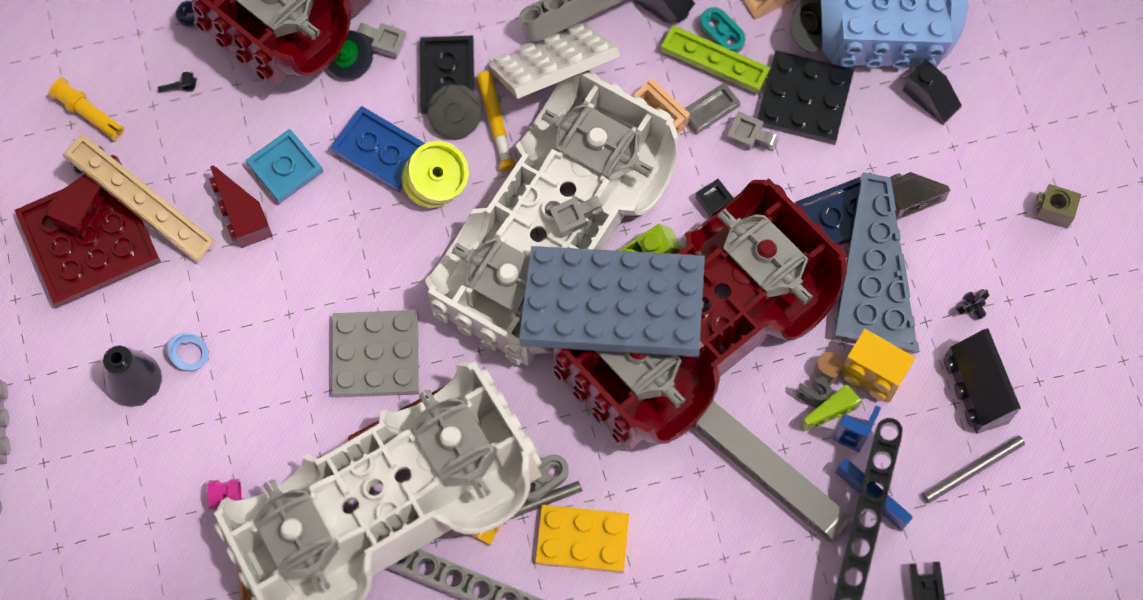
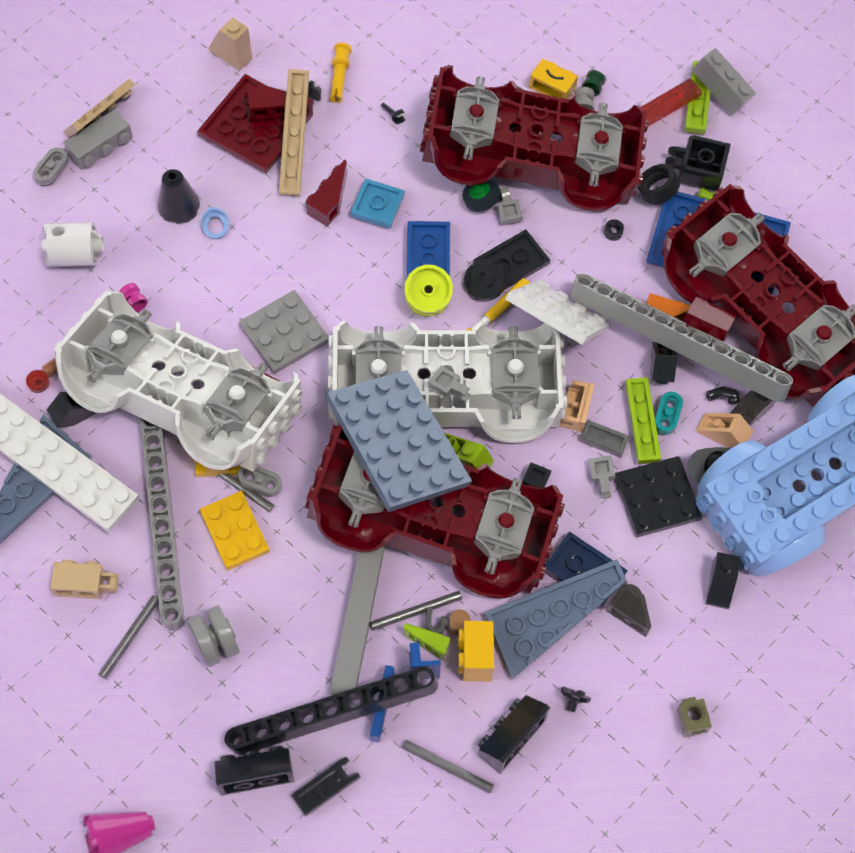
camera: 55 degrees right, 5 degrees down
none -> white cylinder [42,222,104,267]
none -> flat silver bar [370,591,462,631]

